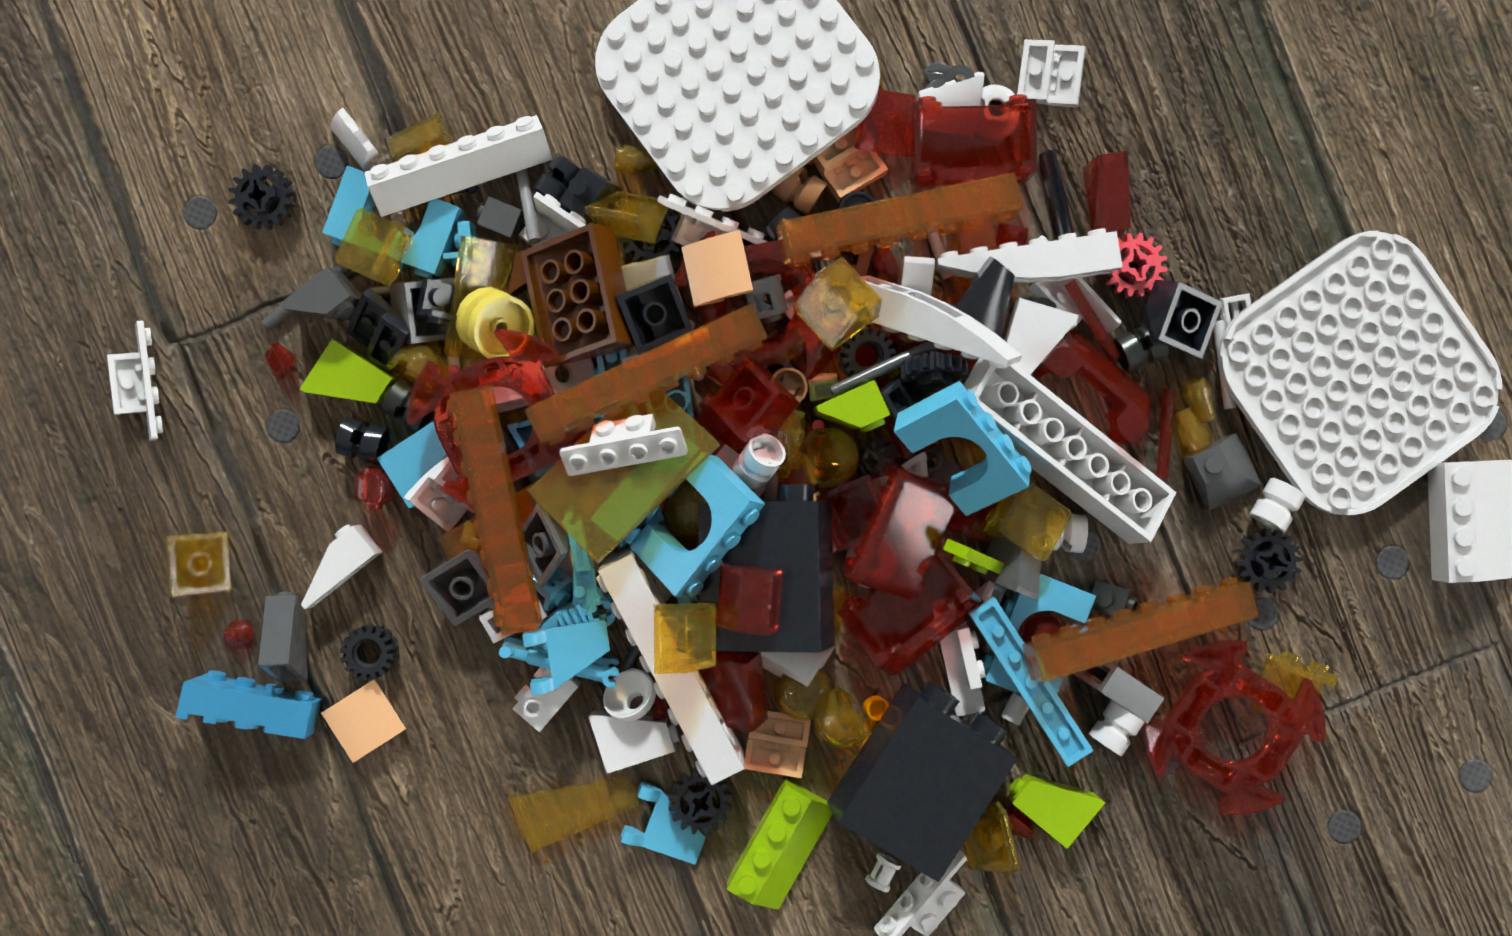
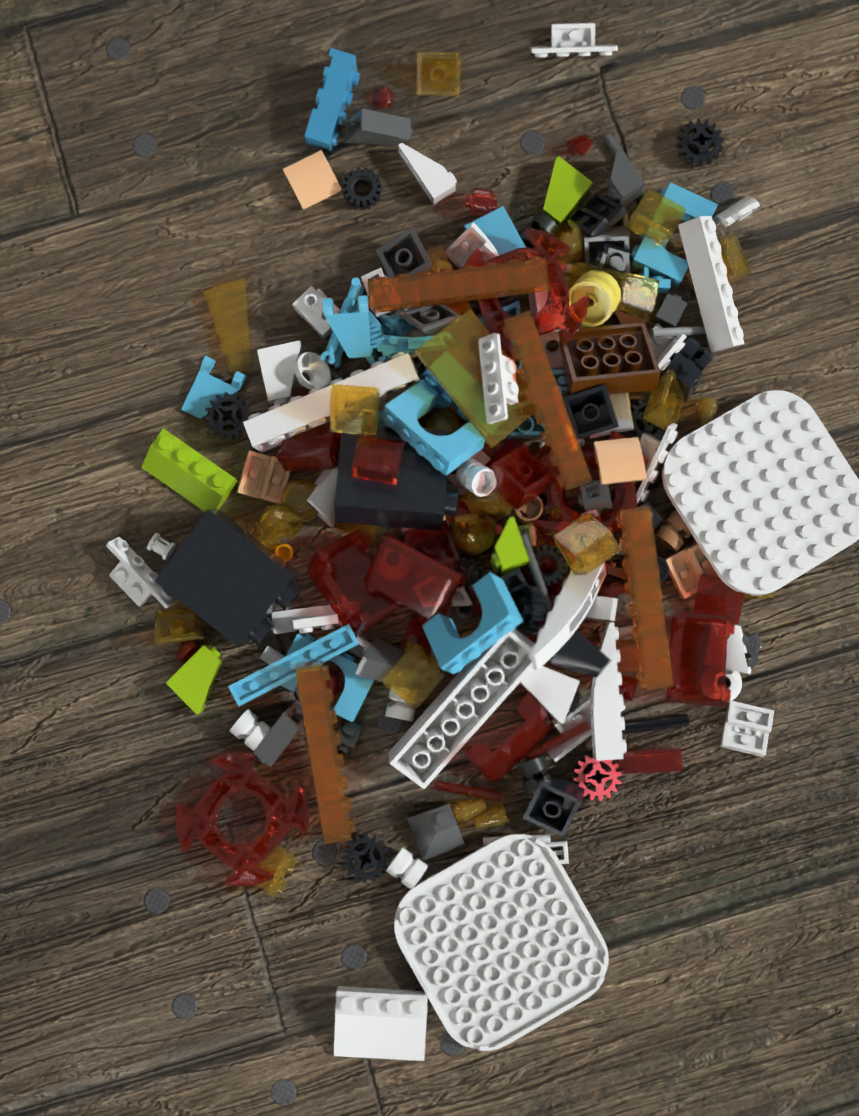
camera: 95 degrees right, 5 degrees down
black wheel [335,417,390,465] -> none
lime wing [943,539,1004,575] -> none

